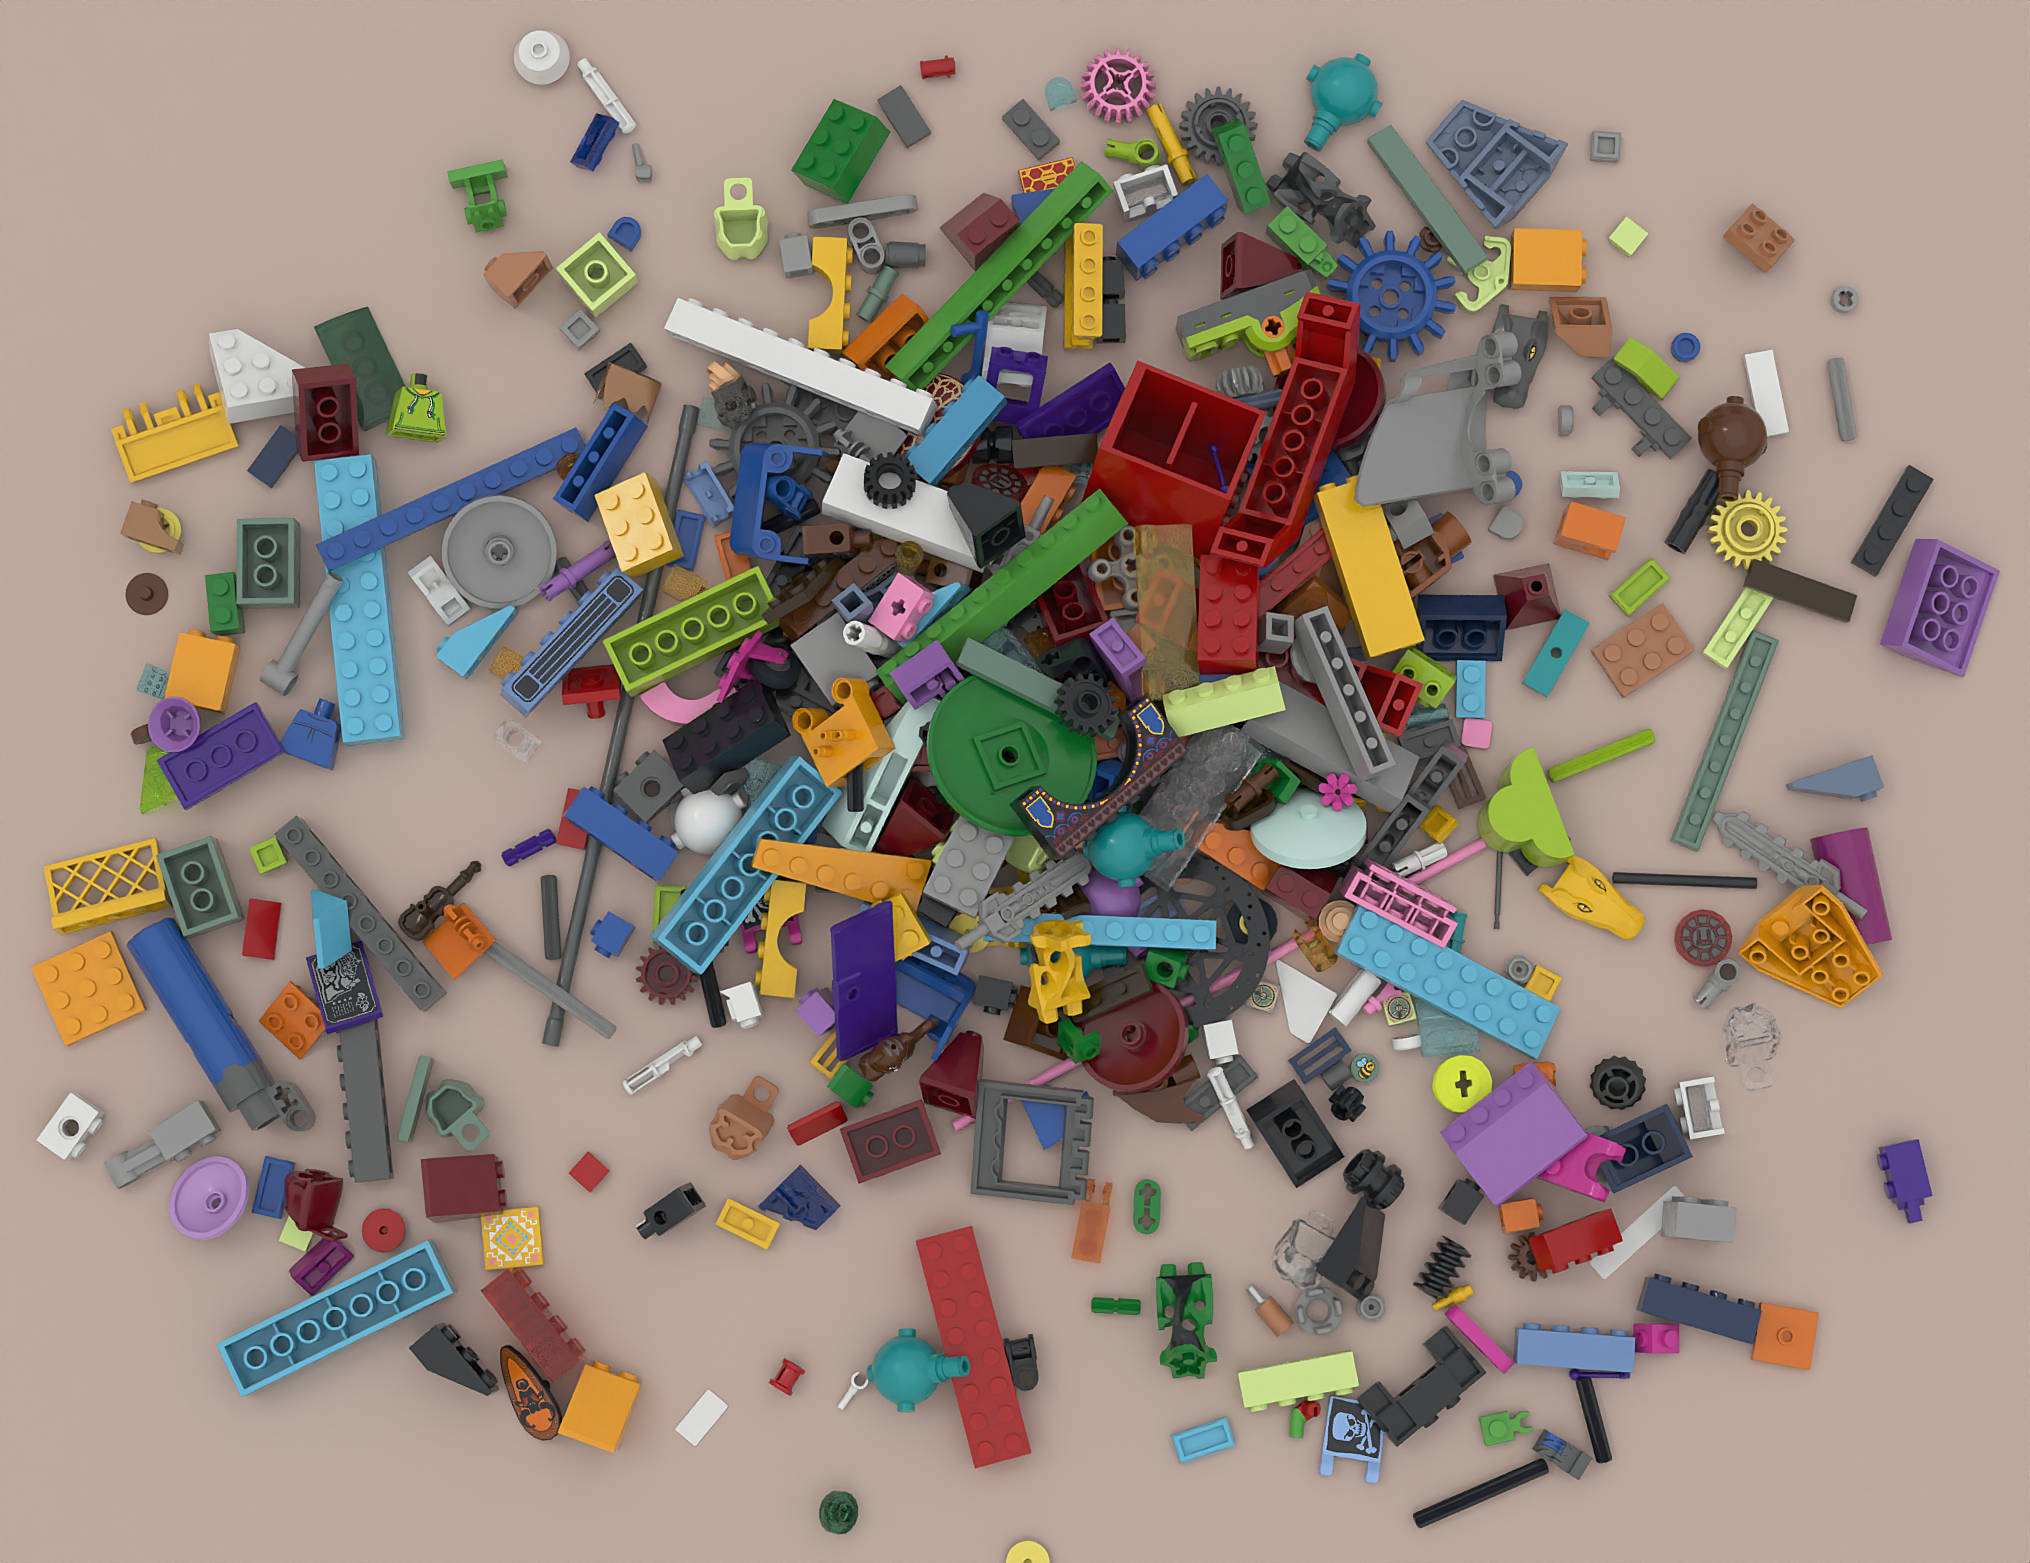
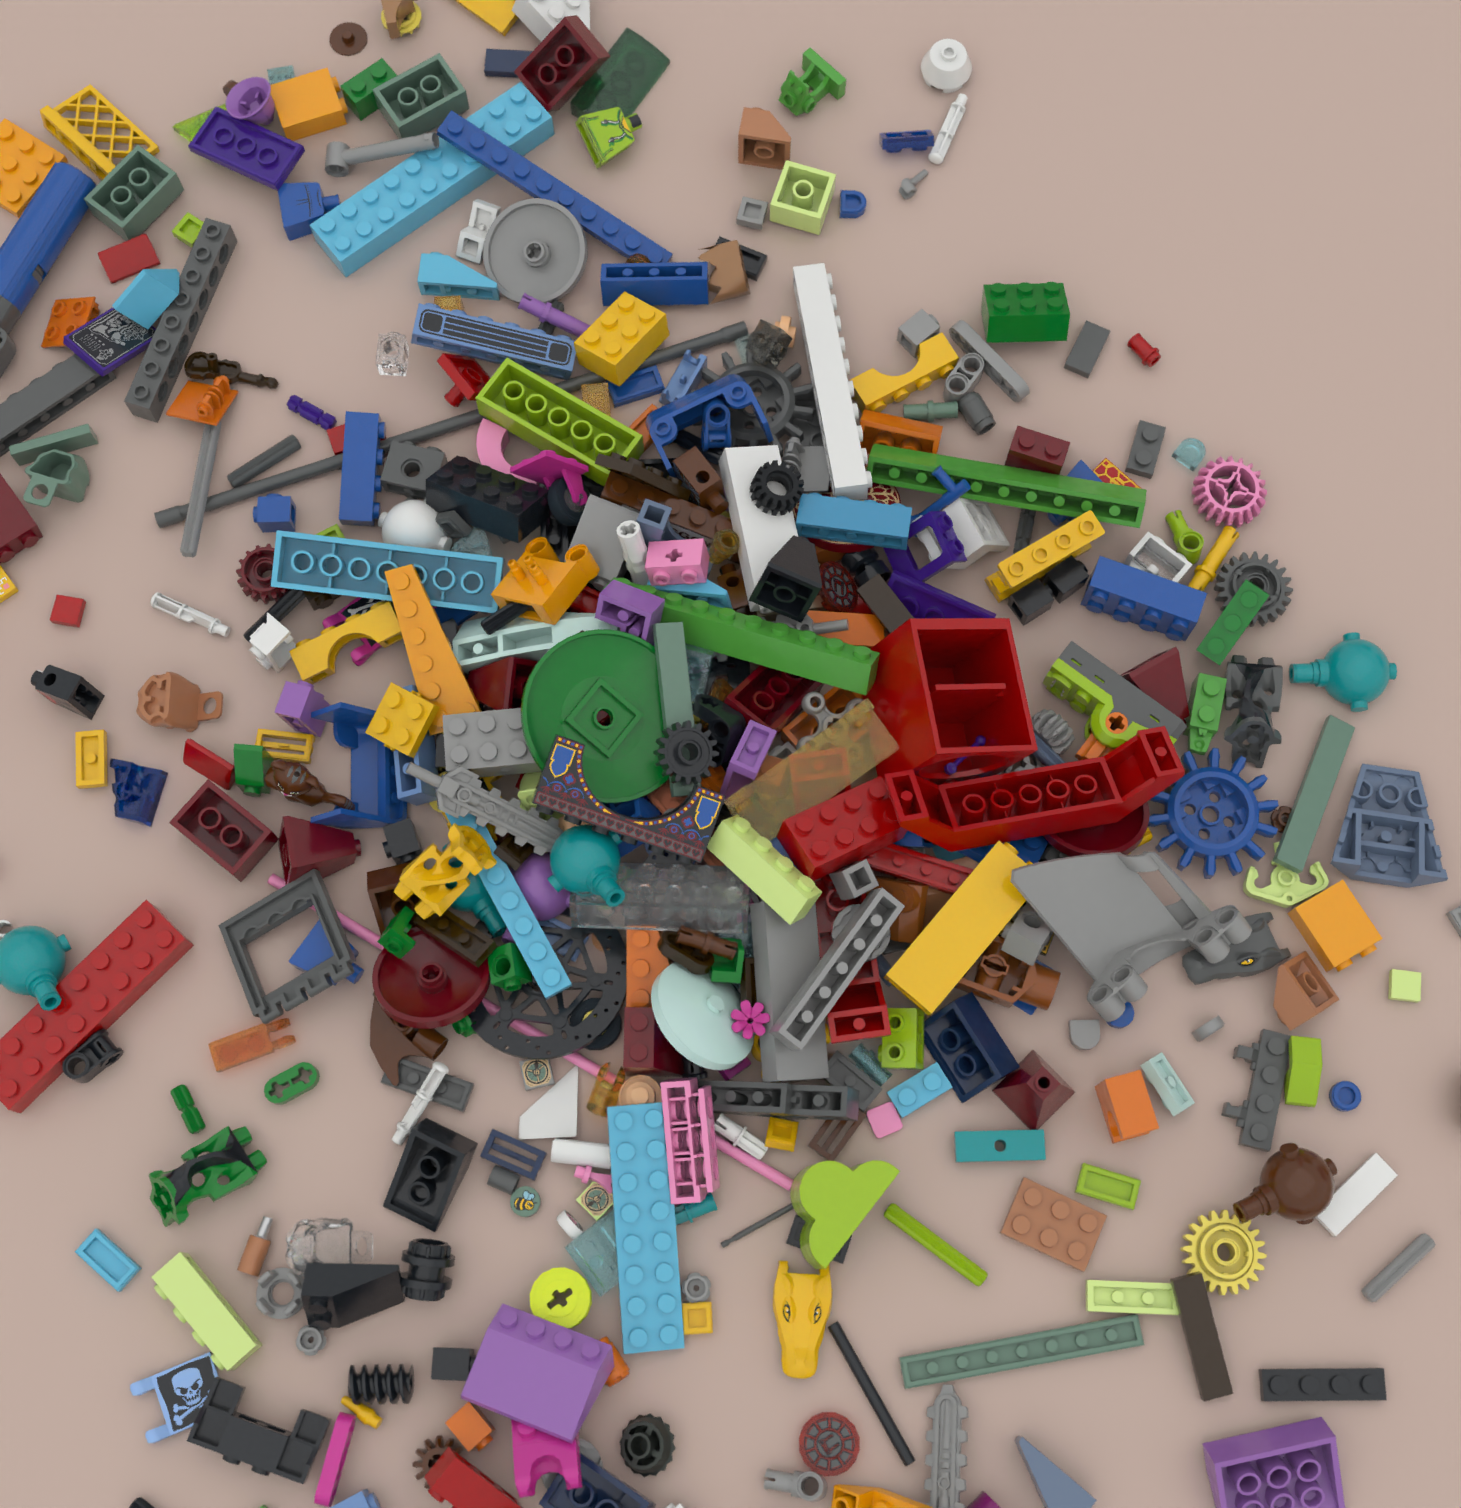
camera: 60 degrees right, 10 degrees down
yellowish green piece [713,177,769,260] -> none
dark purple door [830,901,898,1061] -> none
white brick [1202,1020,1239,1064] -> none
arm [1289,1400,1321,1438] -> none
black gear [1328,1085,1366,1122] -> none
black axle [1664,469,1719,554] -> none

